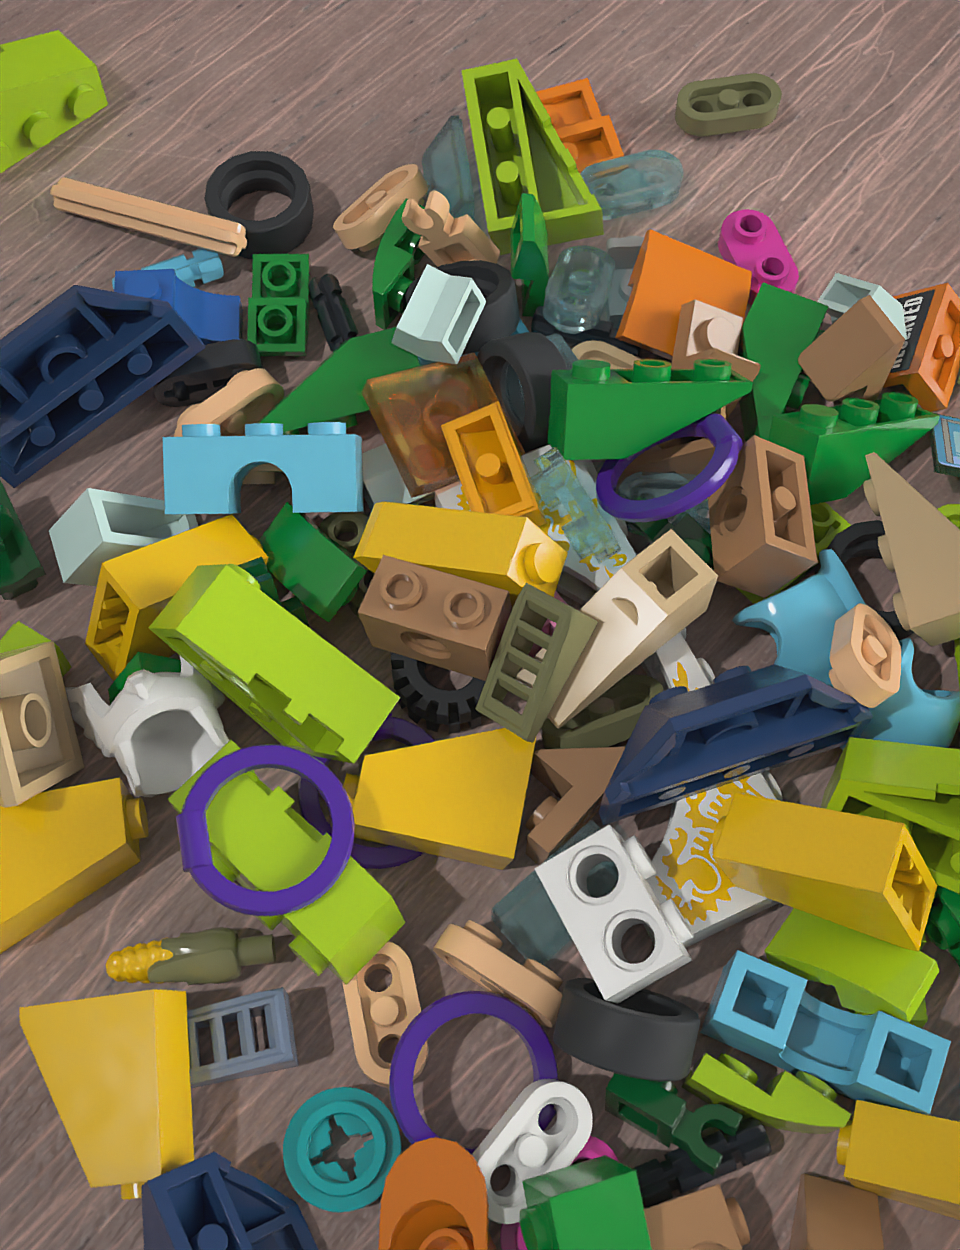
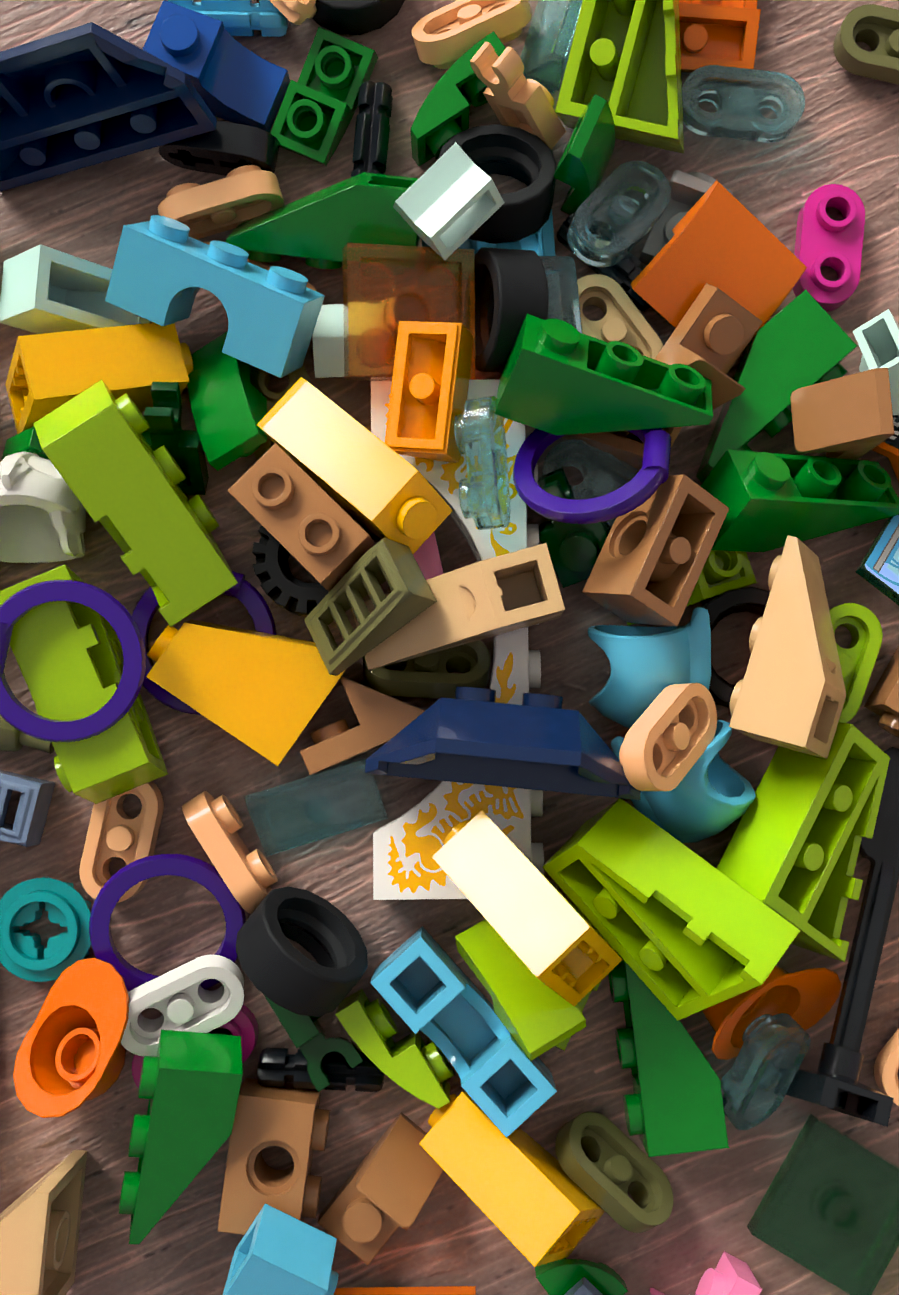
camera: 25 degrees right, 20 degrees up
white brick [535,825,693,1003] -> none

